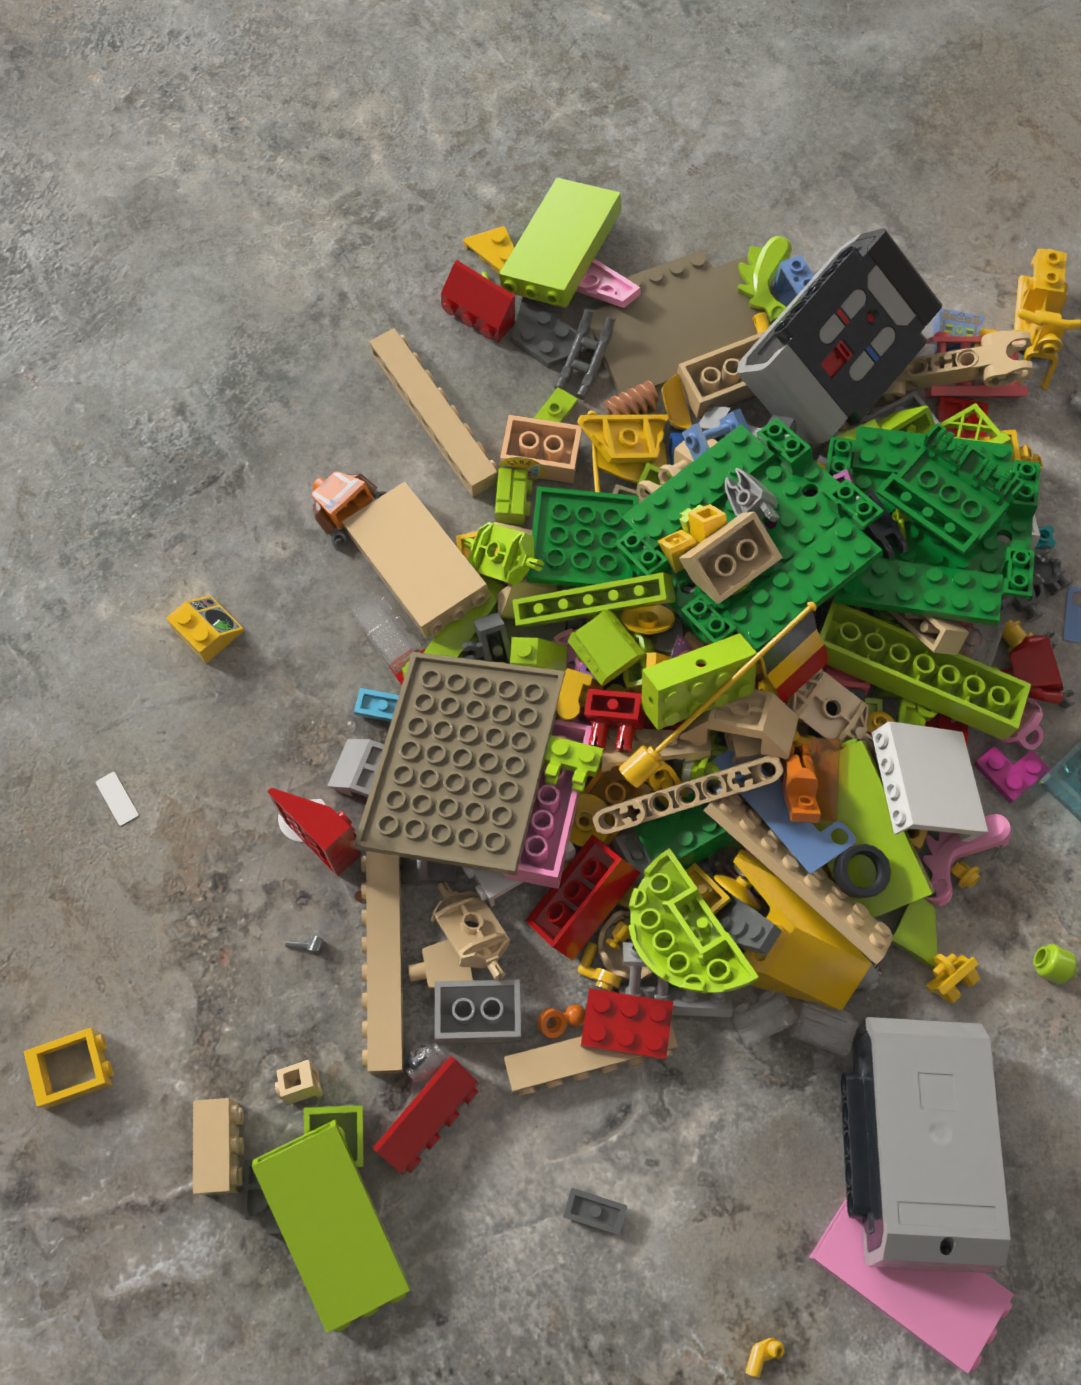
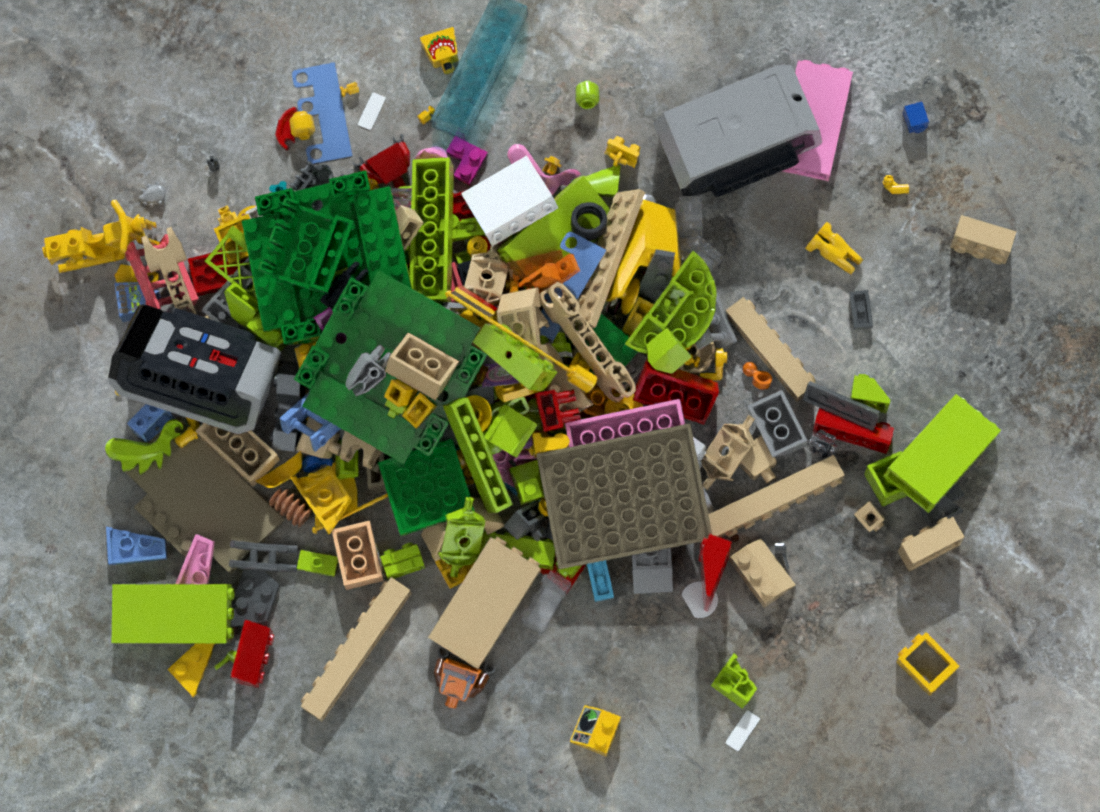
camera: 105 degrees left, 5 degrees up
lime plate [544,735,603,793] -> none
red plate [580,988,674,1060] -> none
none -> medium blue wing [106,527,167,566]
none -> lime slope [647,328,692,374]
none -> lime slope [710,653,757,709]
none -> tan slope [730,539,796,608]
none -> dark grey plate [803,381,880,431]
none -> yellow piece [805,221,863,275]
none -> lime slope [850,374,890,413]

